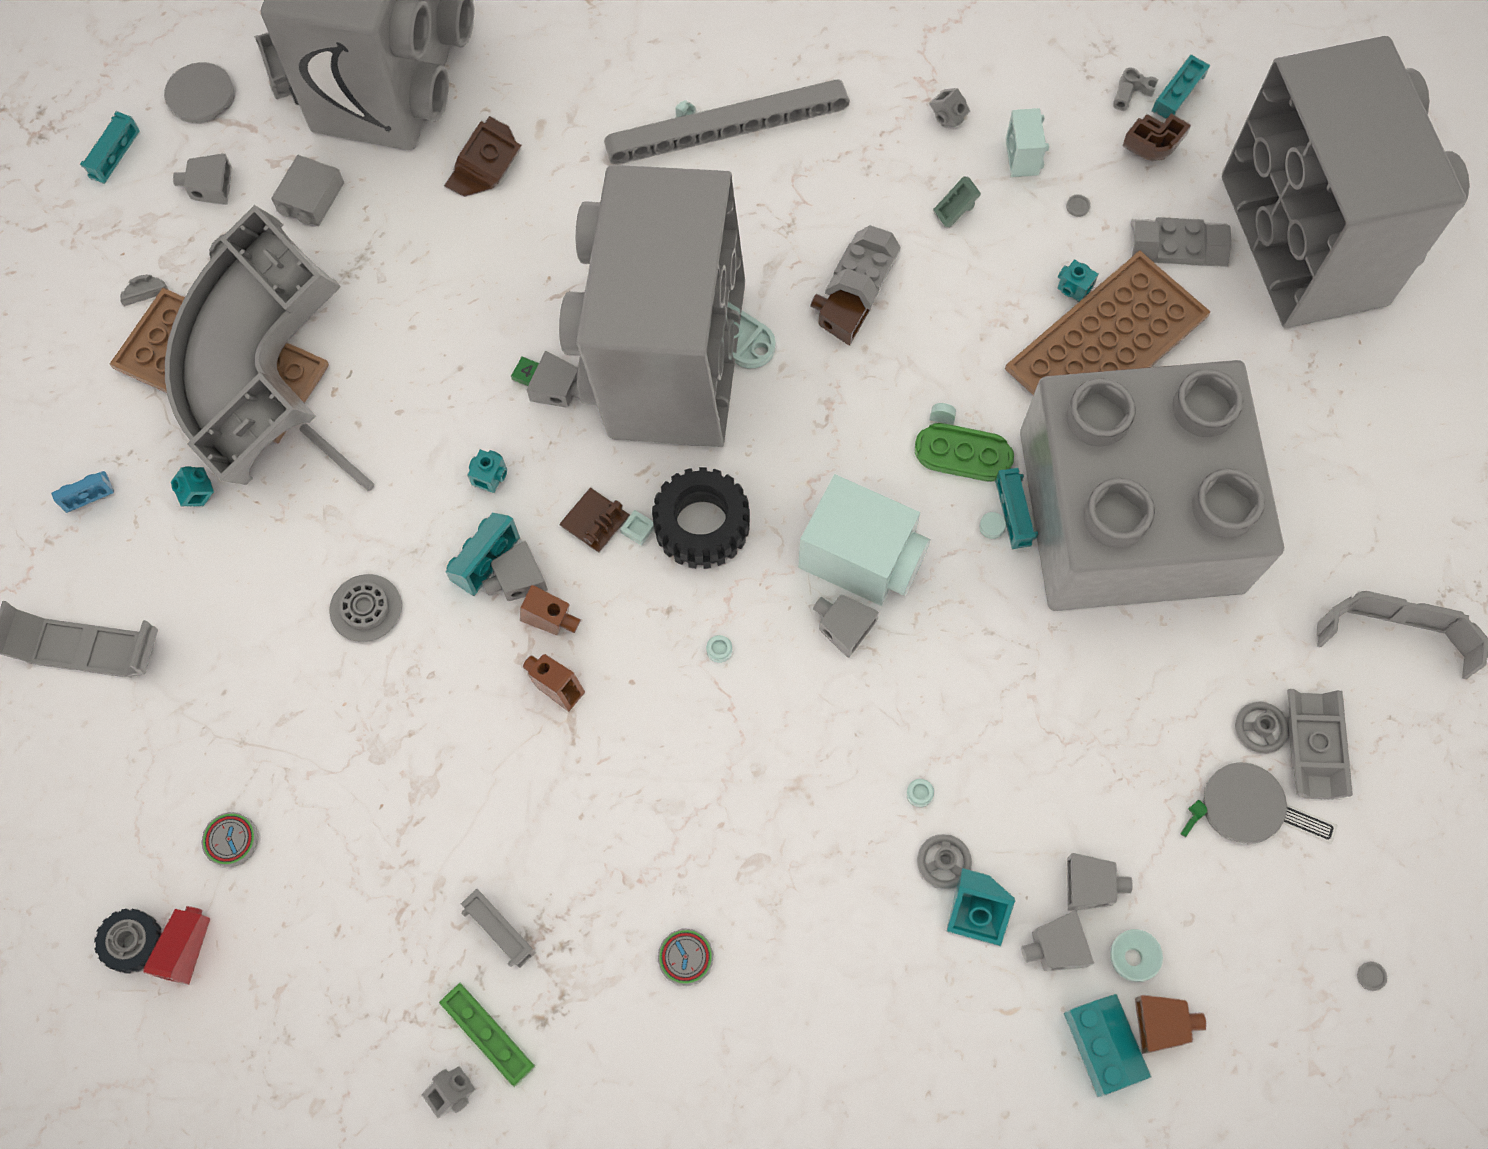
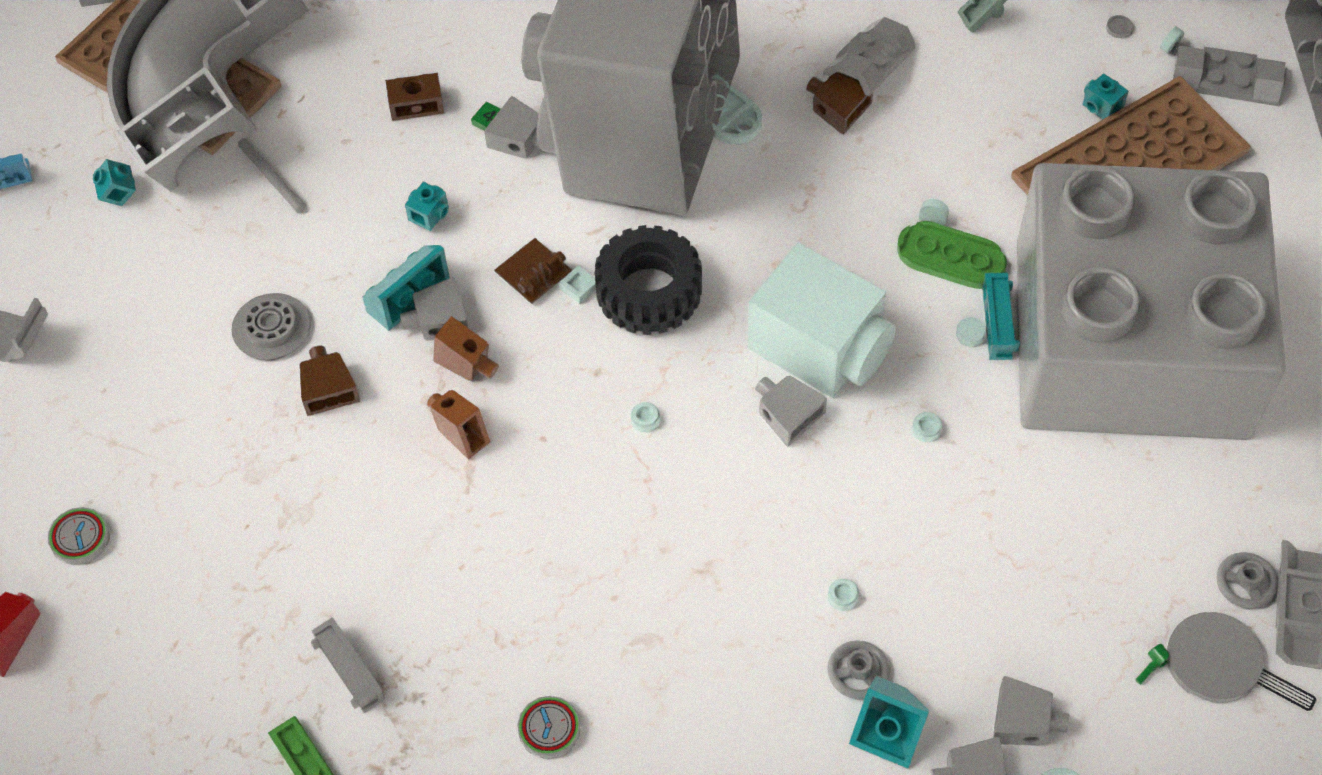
camera: 10 degrees right, 10 degrees down
none -> reddish brown torso [299,345,360,416]
none -> reddish brown brick [385,72,444,121]
none -> light aqua tile [912,412,942,442]
none -> light aqua tile [1160,26,1184,53]

